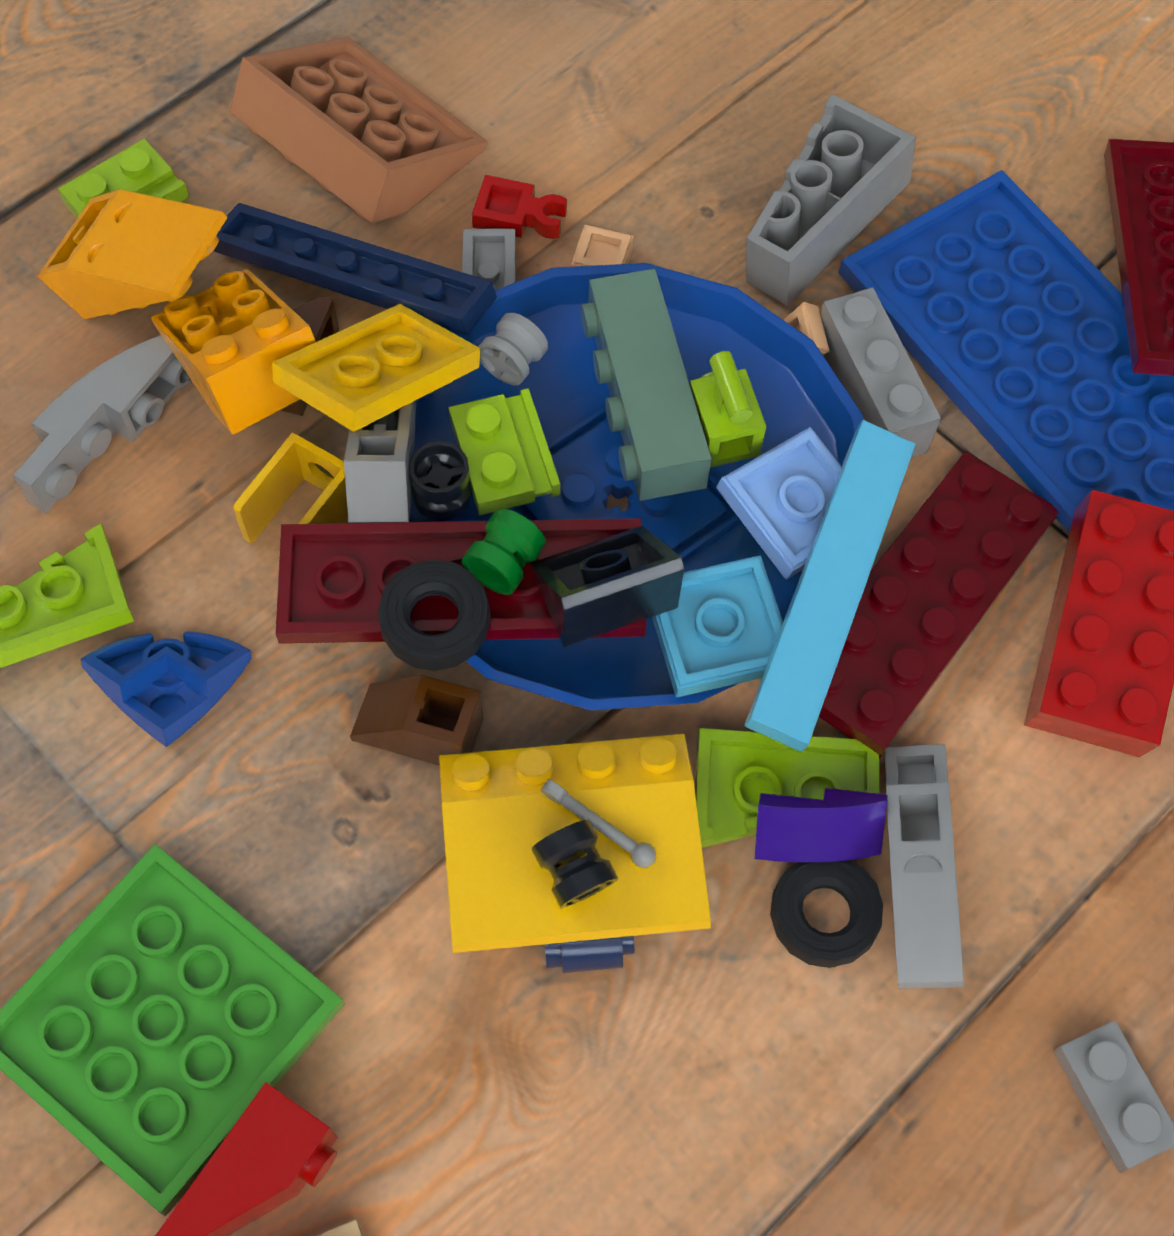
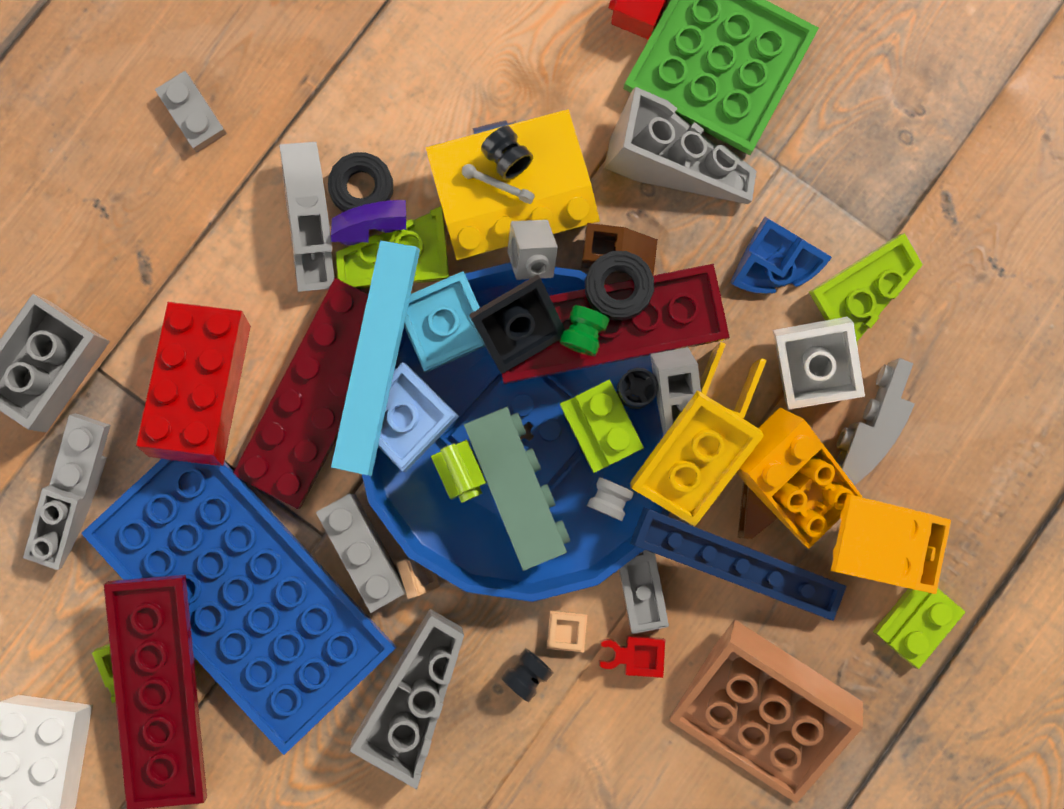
camera: 170 degrees right, 20 degrees up
none -> black wheel [501,648,554,702]
none -> light grey brick [507,220,558,280]
none -> light grey wedge [604,87,757,204]
none -> white brick [773,317,865,410]

